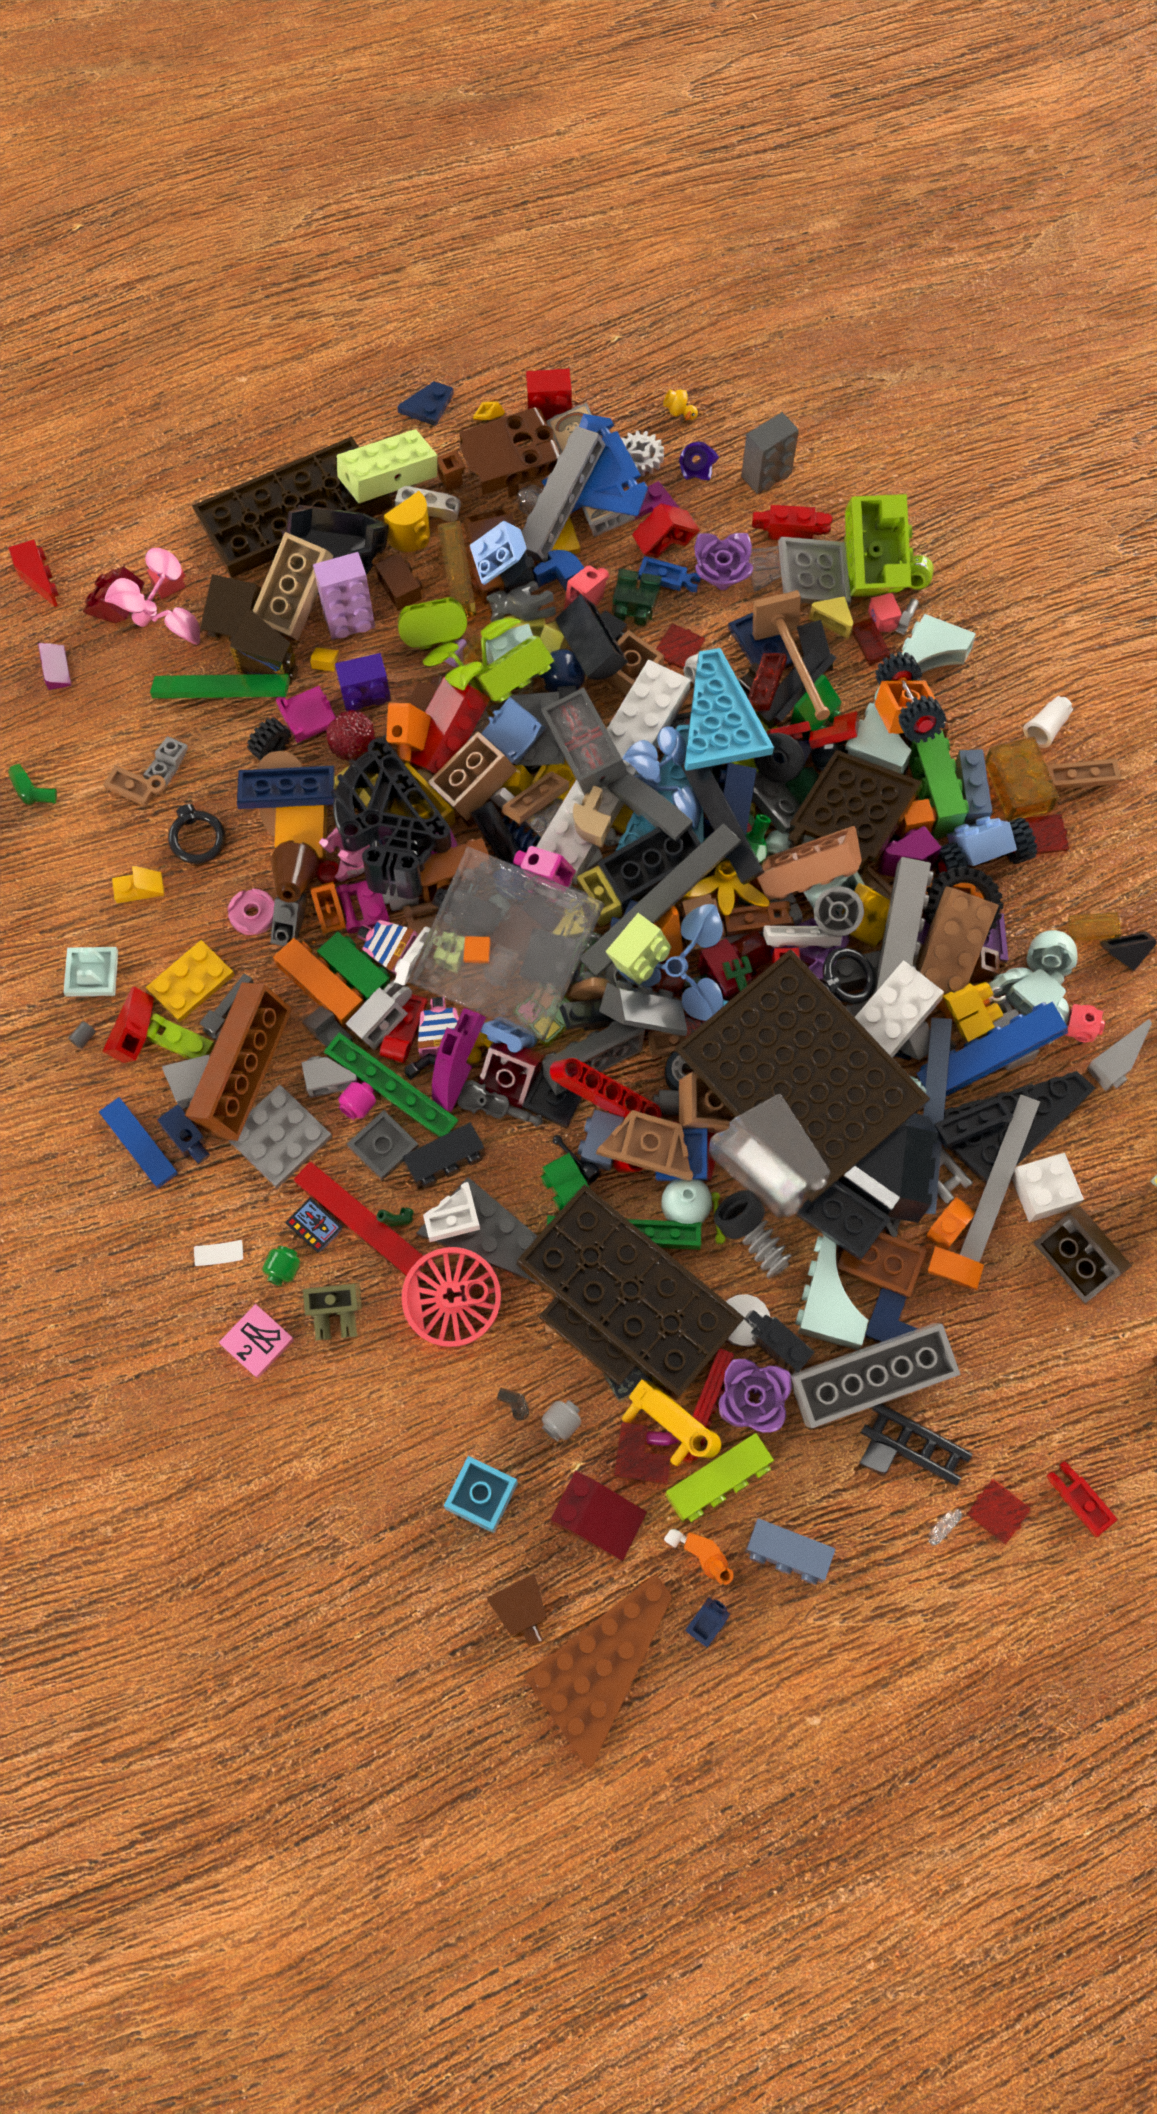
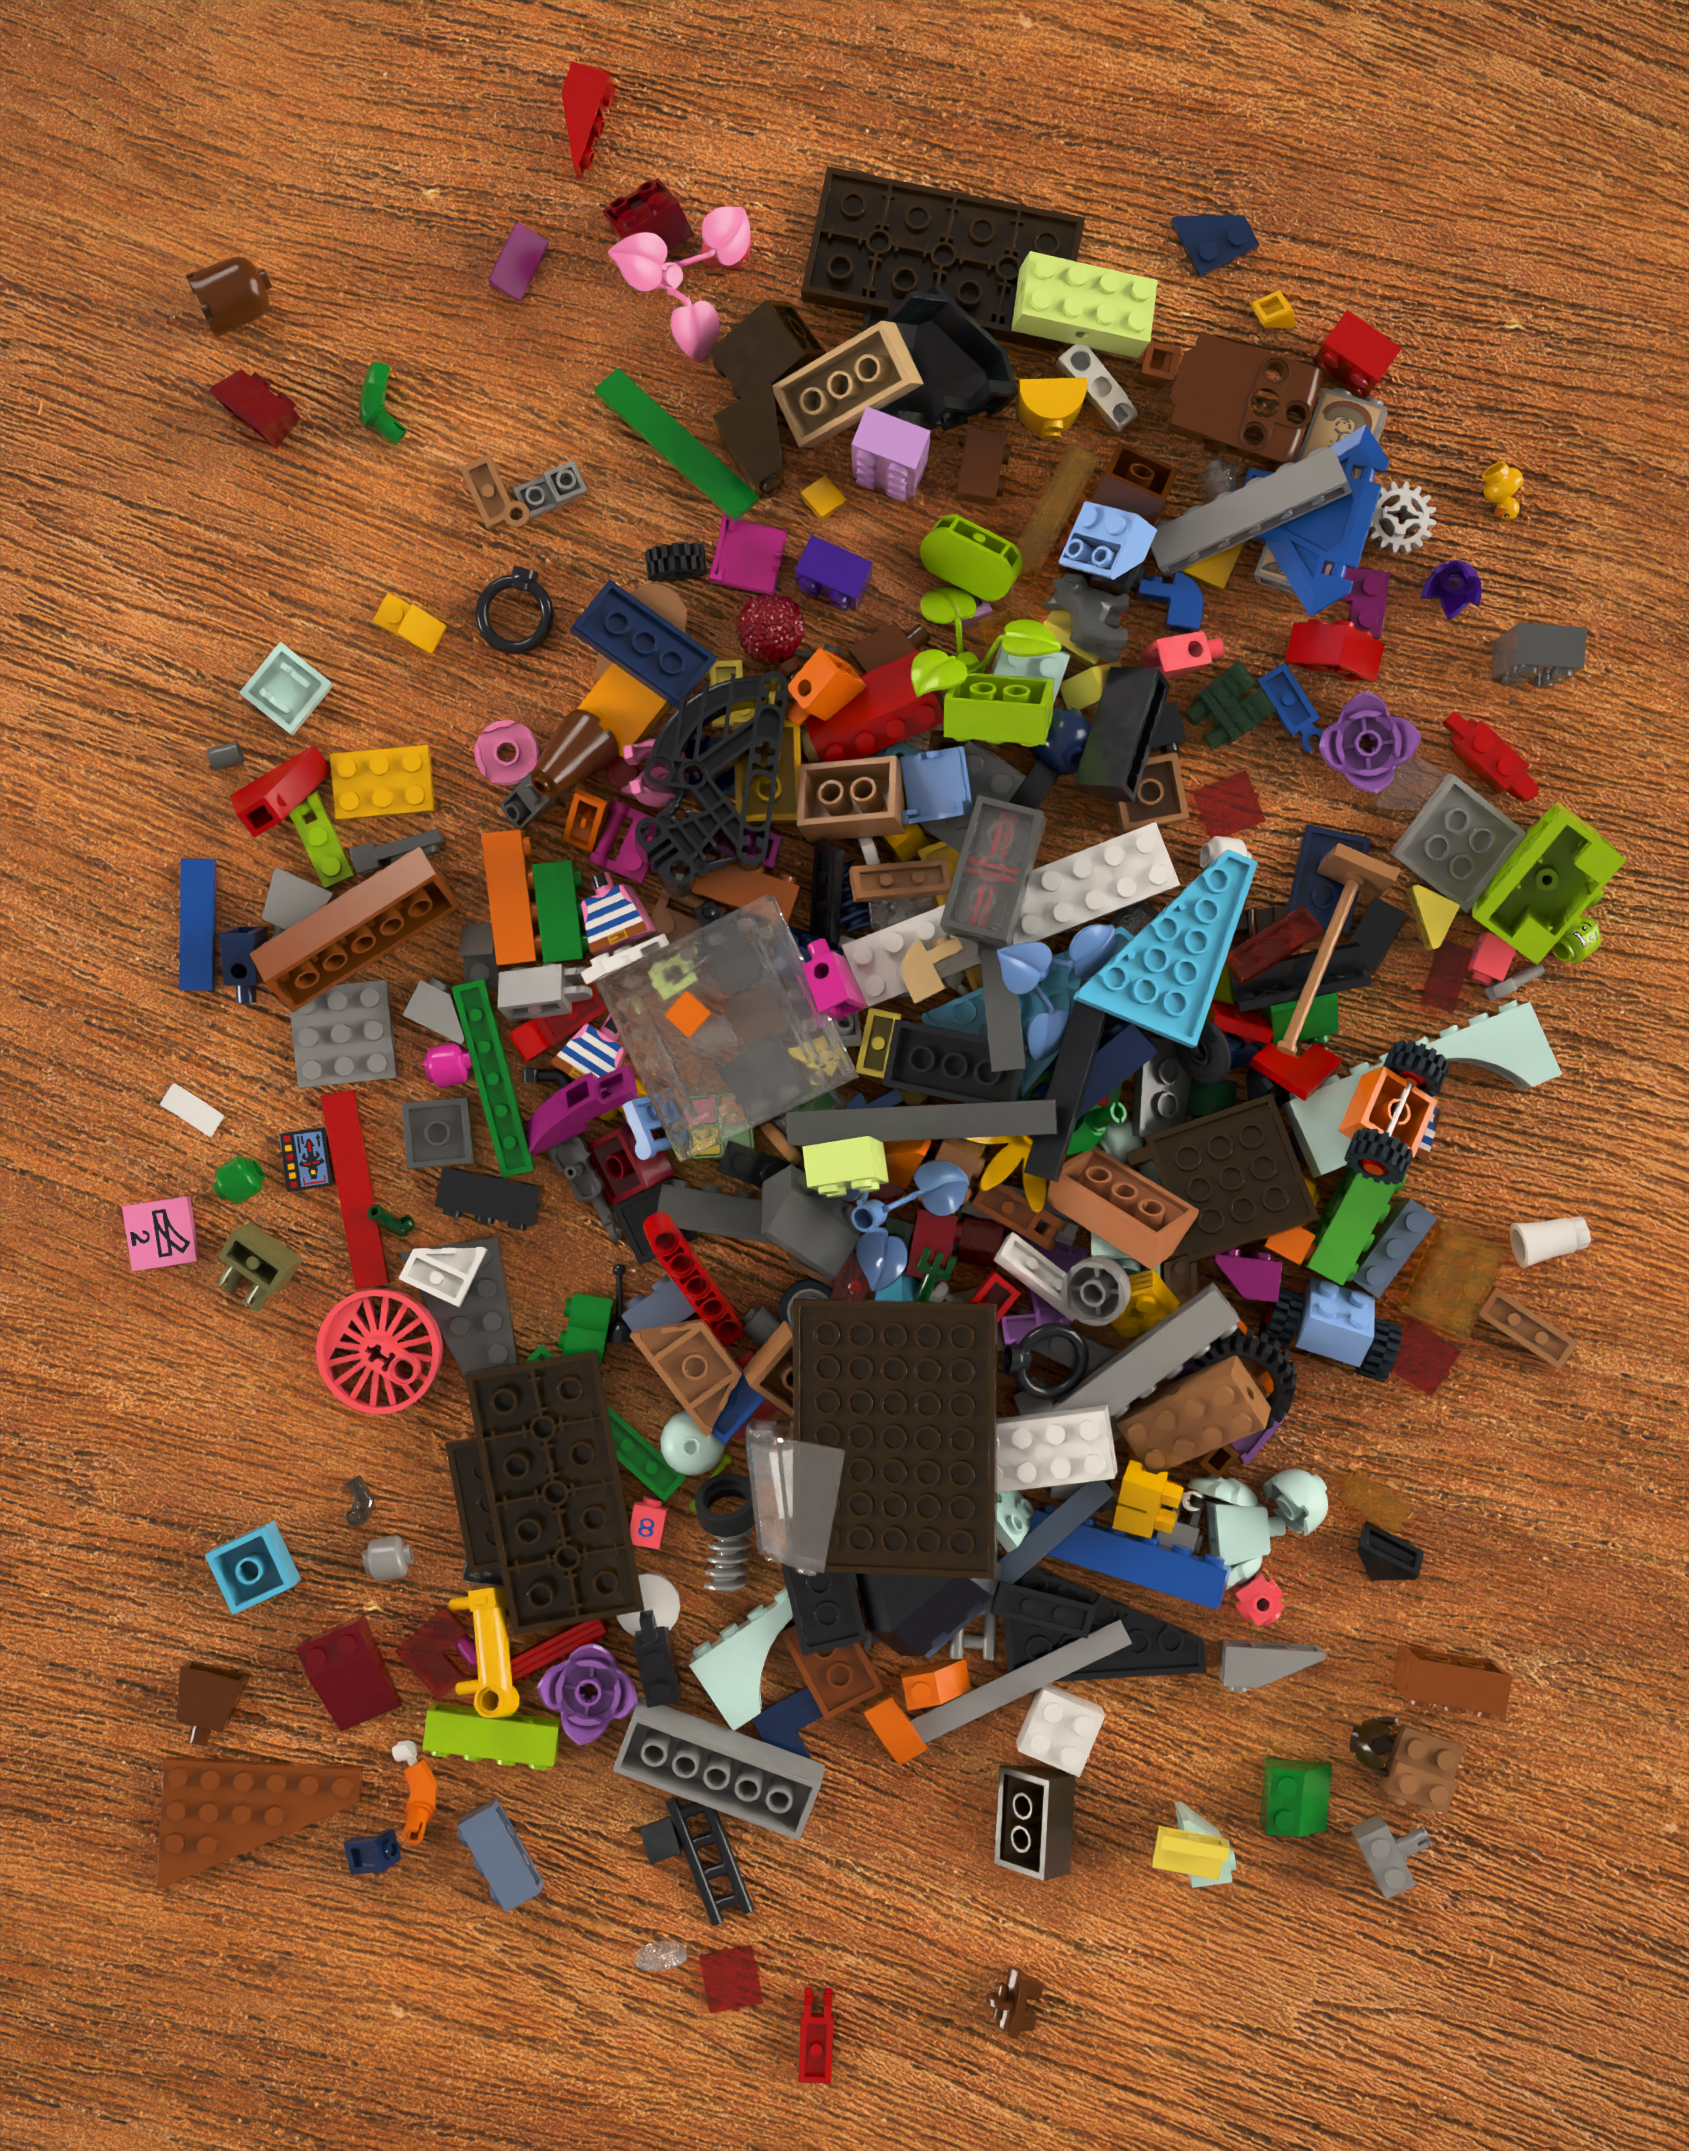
camera: 40 degrees right, 20 degrees up
none -> coral brick [629,1496,669,1550]

